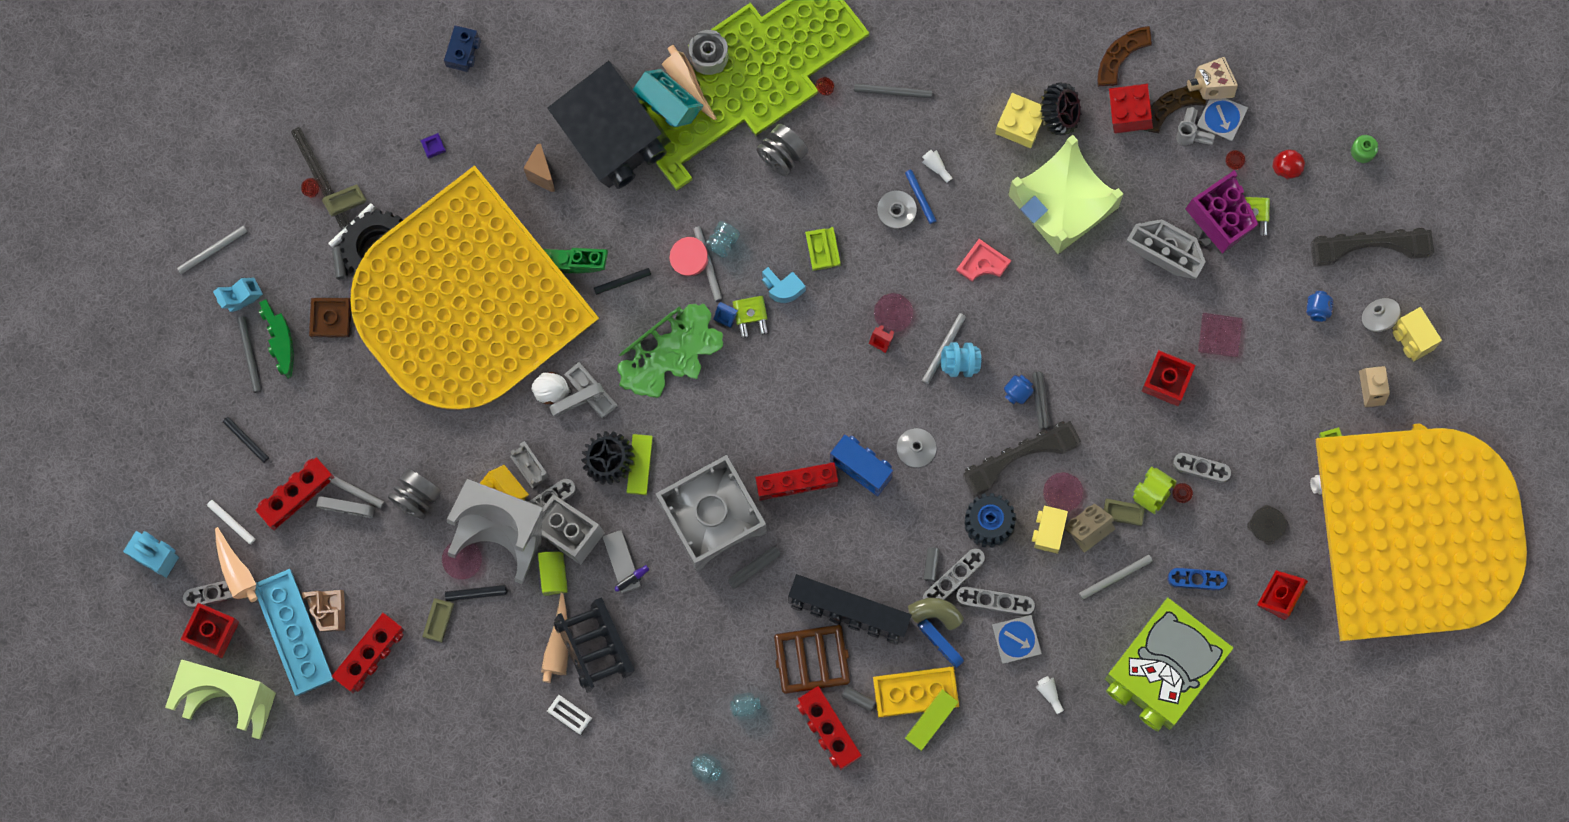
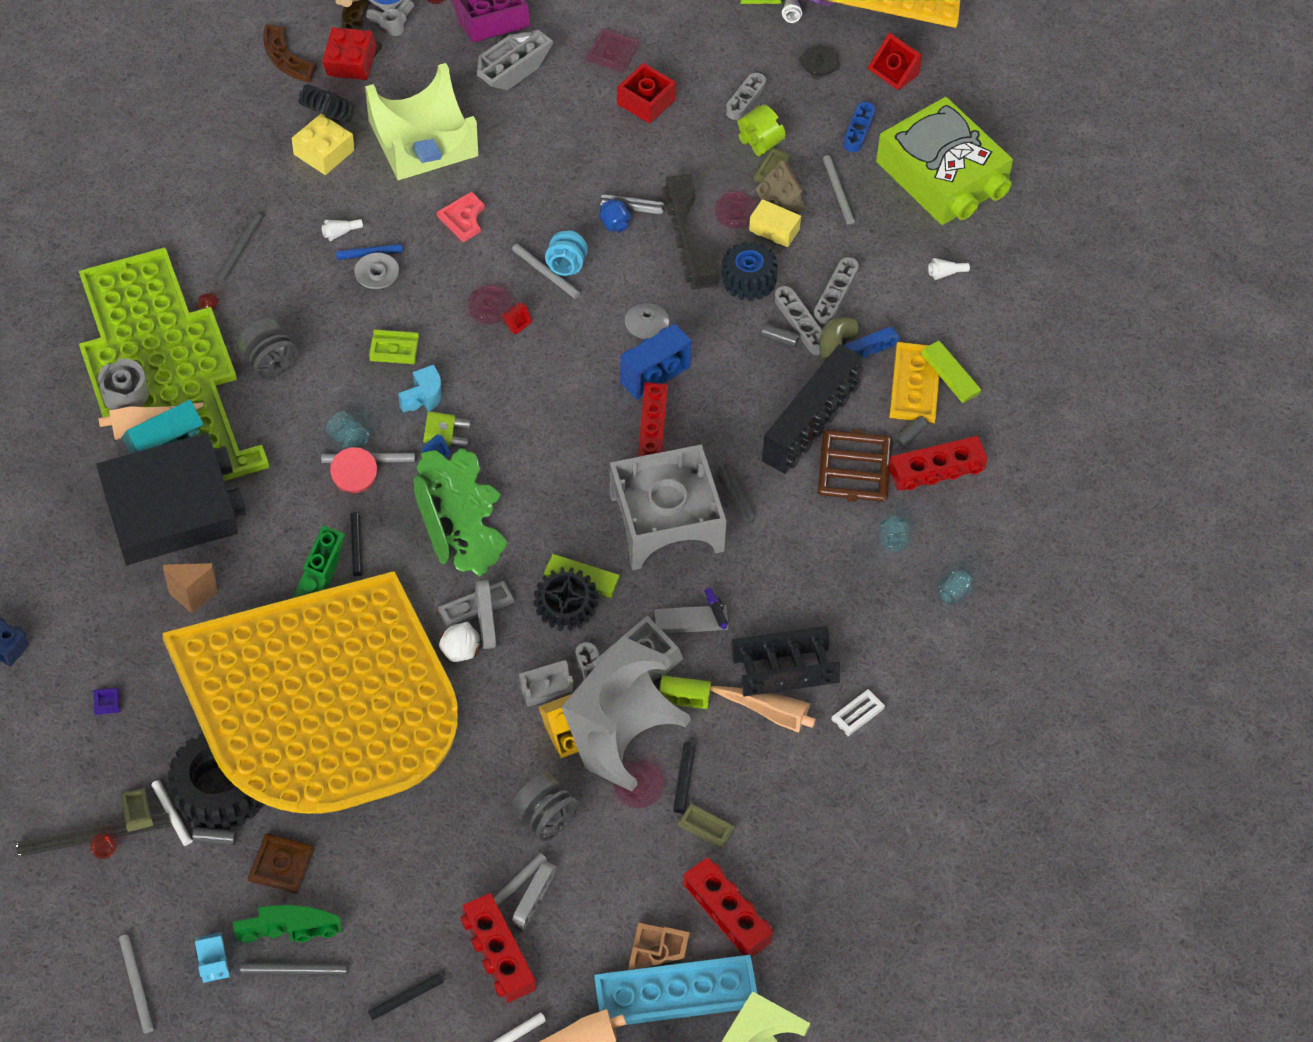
camera: 80 degrees left, 20 degrees down
piece [992,615,1042,664] -> none

